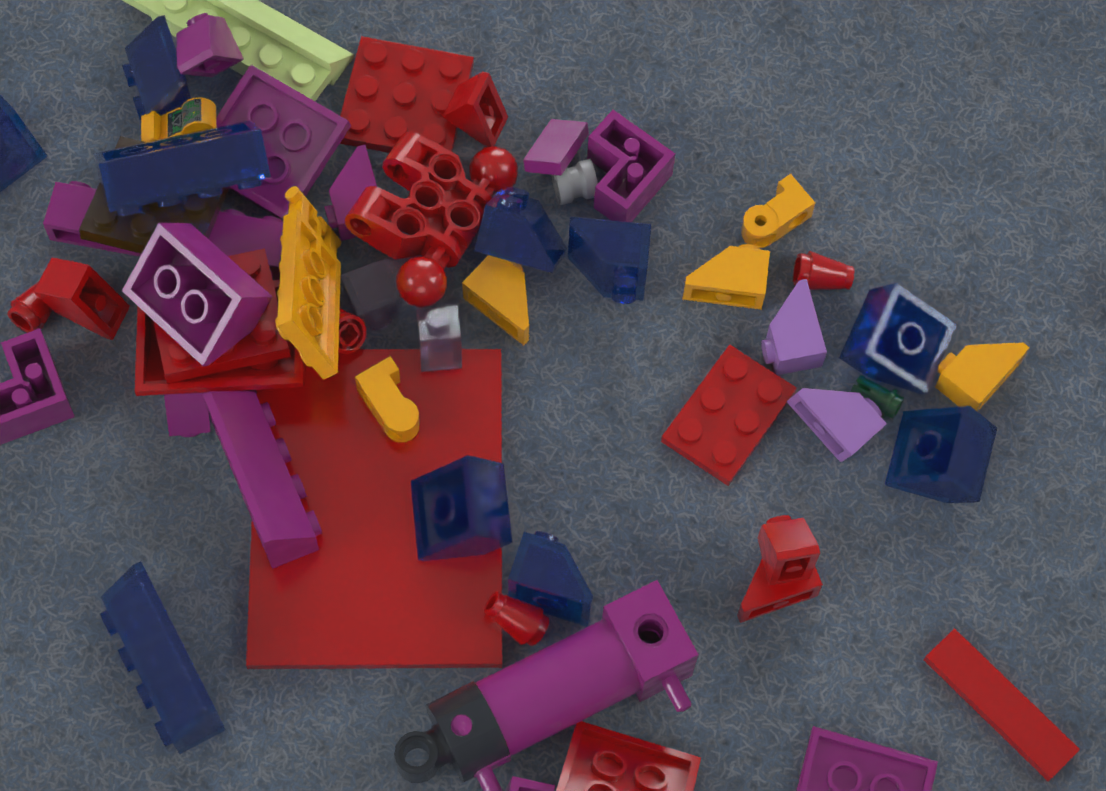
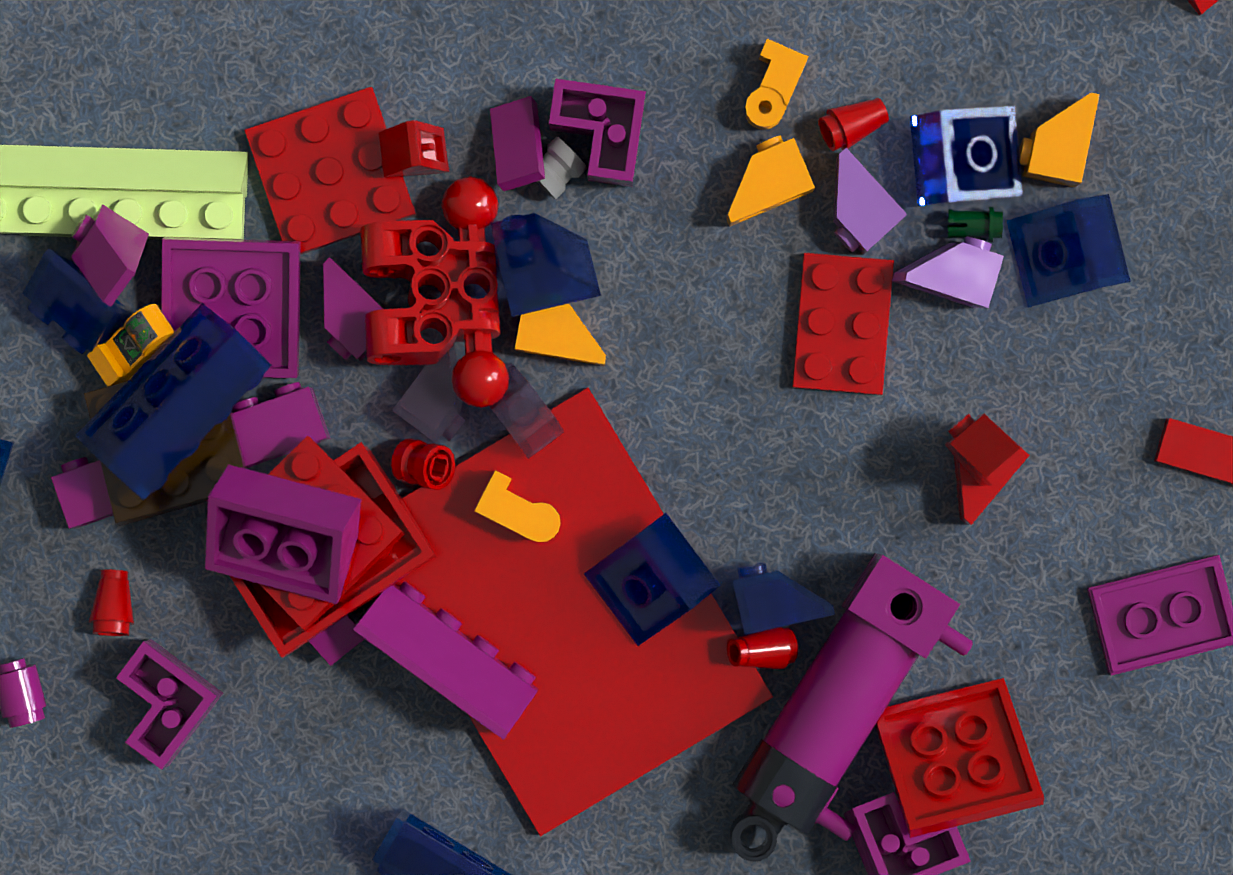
camera: 30 degrees left, 20 degrees up
red slope [34,257,130,340] -> none
light orange hinge [275,186,342,380] -> none
clear blue slope [568,217,651,304] -> none

